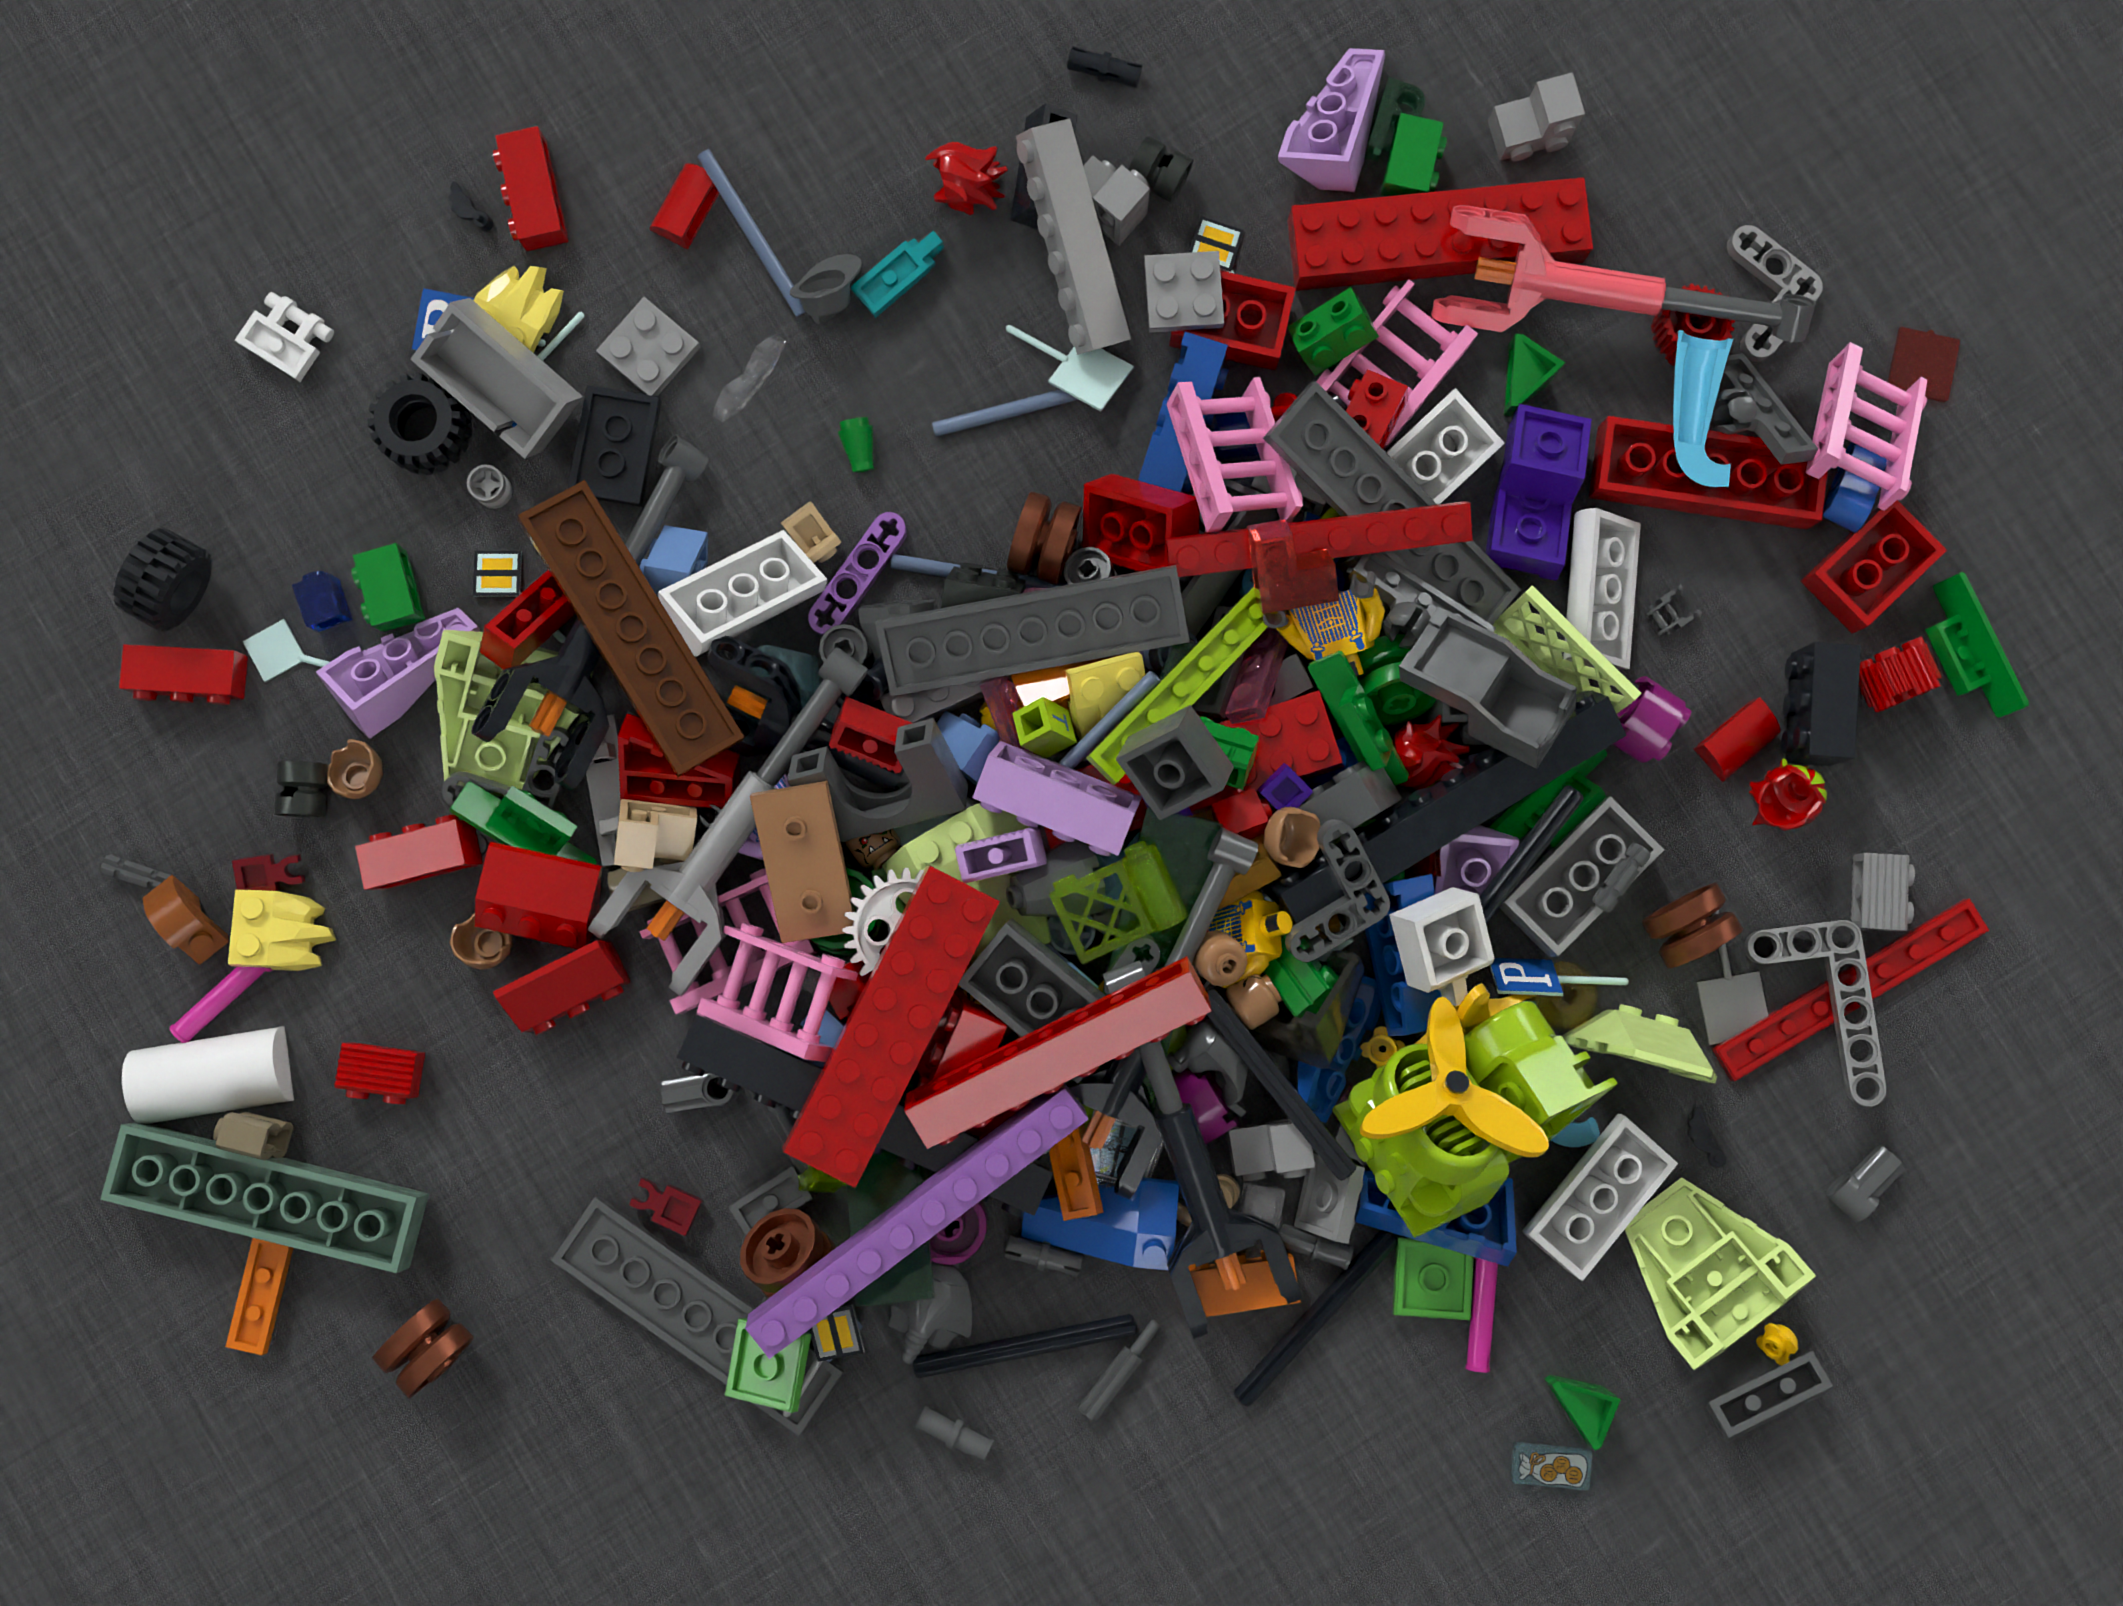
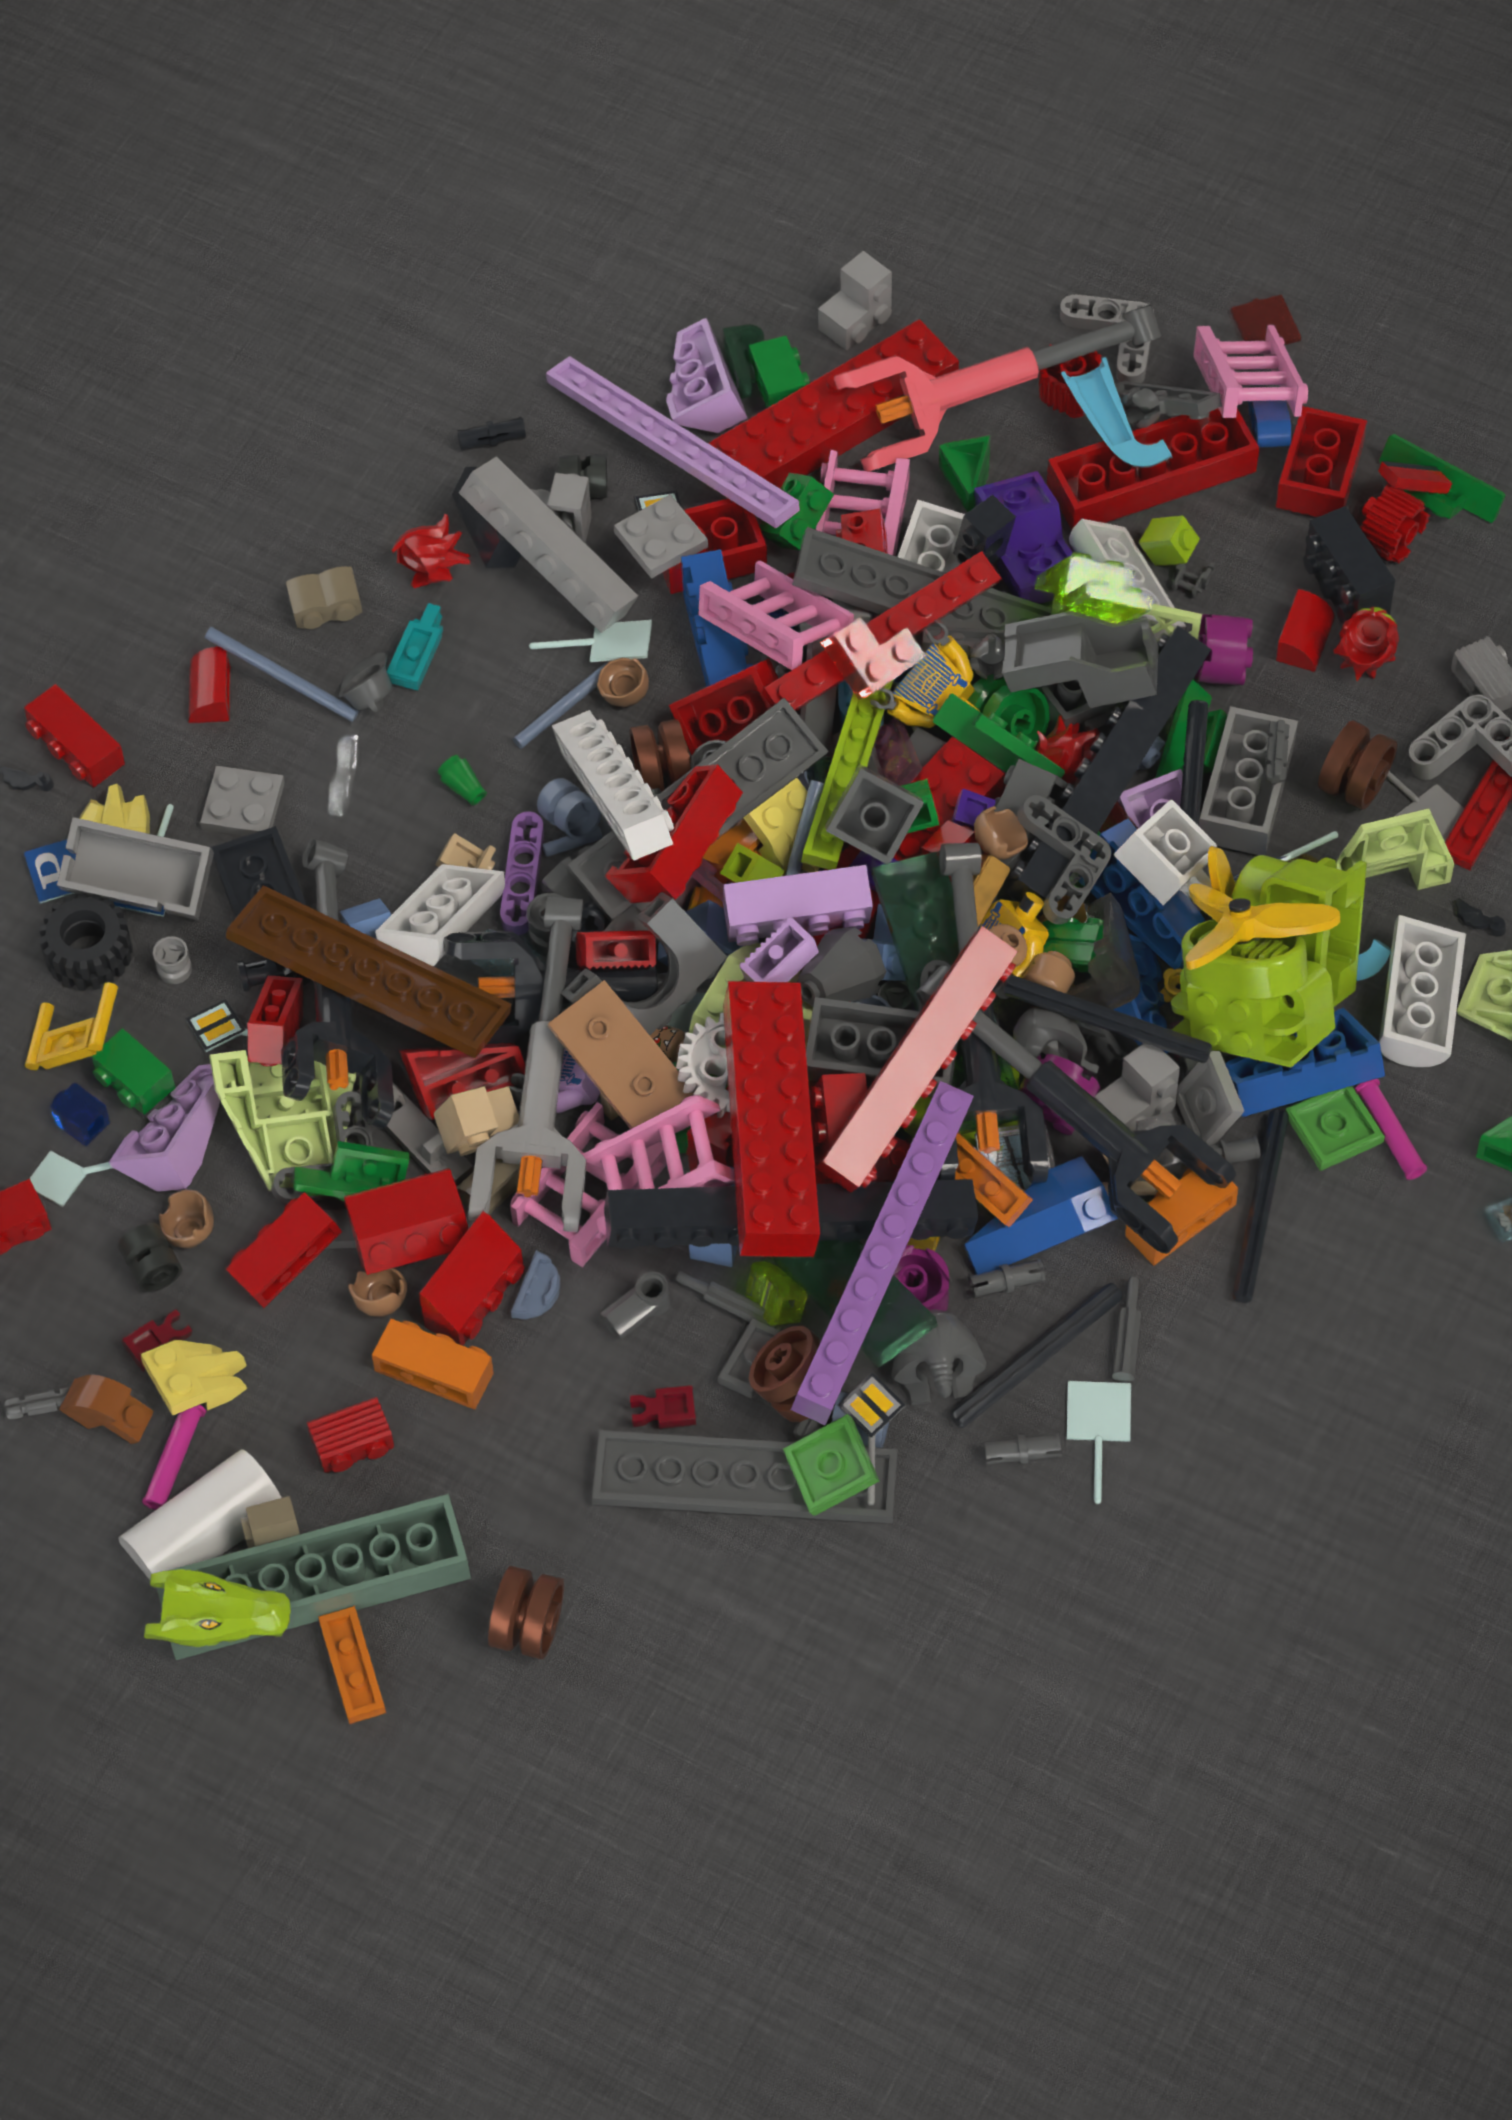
camera: 30 degrees left, 25 degrees down
clear neon green piece [1049,841,1188,964] -> none
none -> yellow plate [25,982,118,1070]
none -> lime animal [144,1569,291,1647]
none -> dark tan brick [286,566,363,629]
none -> orange brick [372,1319,494,1410]
none -> sand blue plate [511,1250,561,1319]
none -> sand blue wheel [537,778,602,840]
none -> lavender plate [546,356,800,528]
none -> white brick [552,710,674,860]
none -> medium nougat hair [597,658,649,708]
none -> red wedge [605,764,743,904]
none -> black brick [953,495,1016,564]
none -> clear neon green bracket [1035,553,1153,624]
none -> light aqua piece [1067,1381,1131,1504]
none -> lime brick [1139,516,1200,566]
none -> red tile [1378,461,1452,494]

